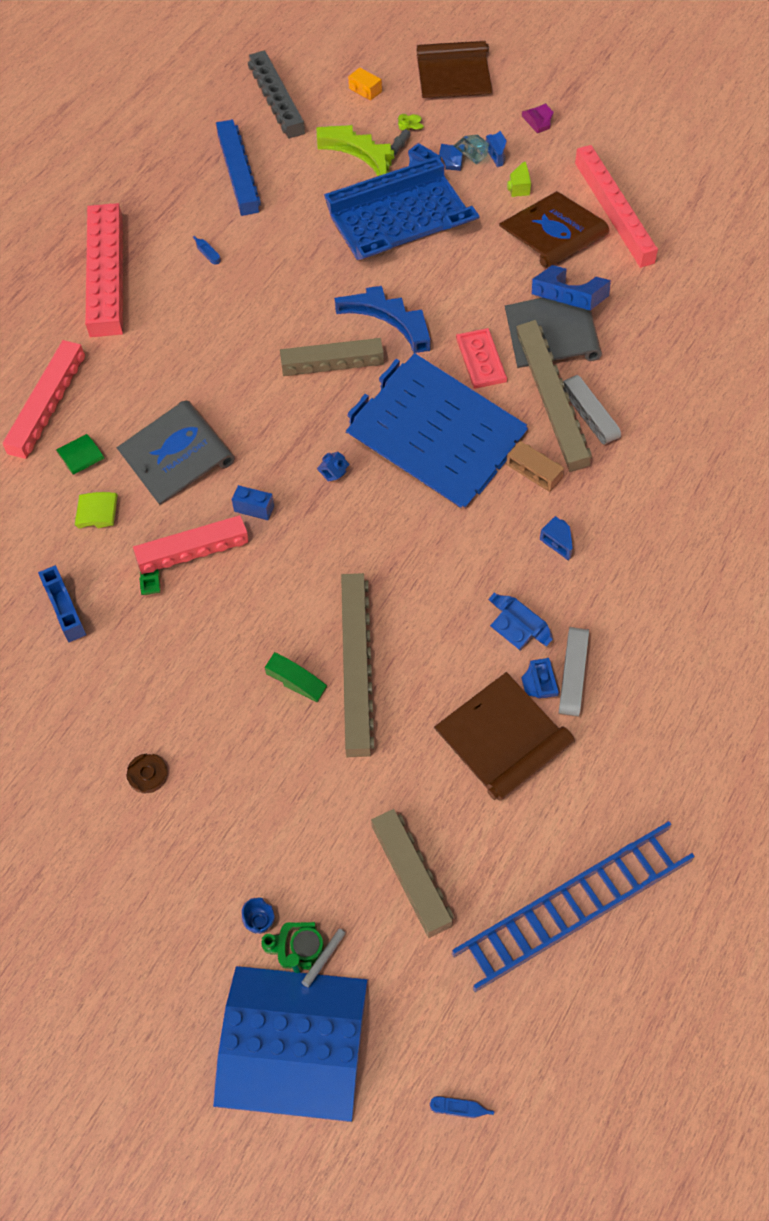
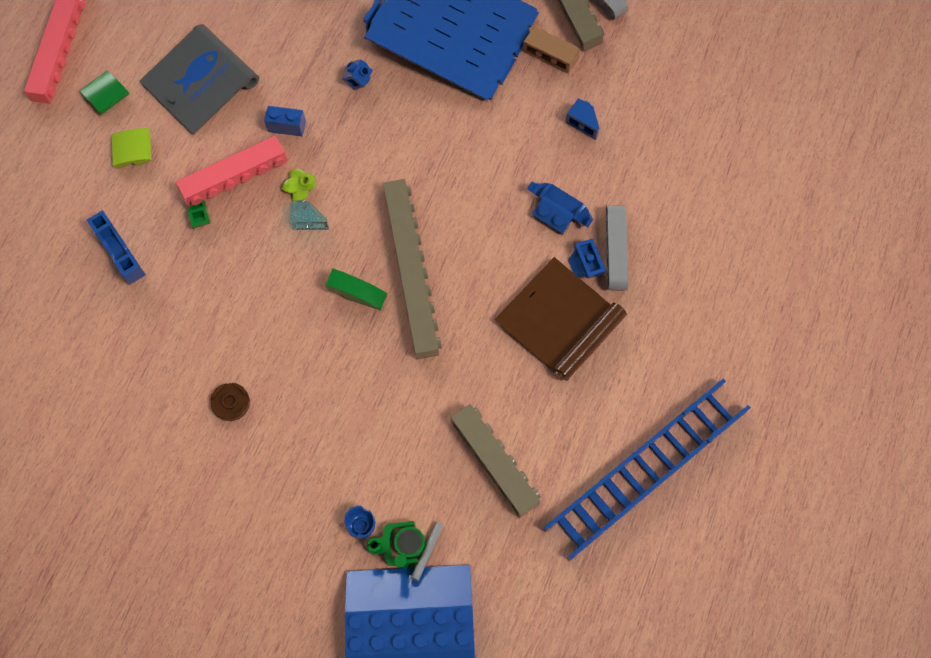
camera: 10 degrees left, 10 degrees up
none -> lime plate [281,169,316,204]
none -> clear light blue slope [290,200,329,230]

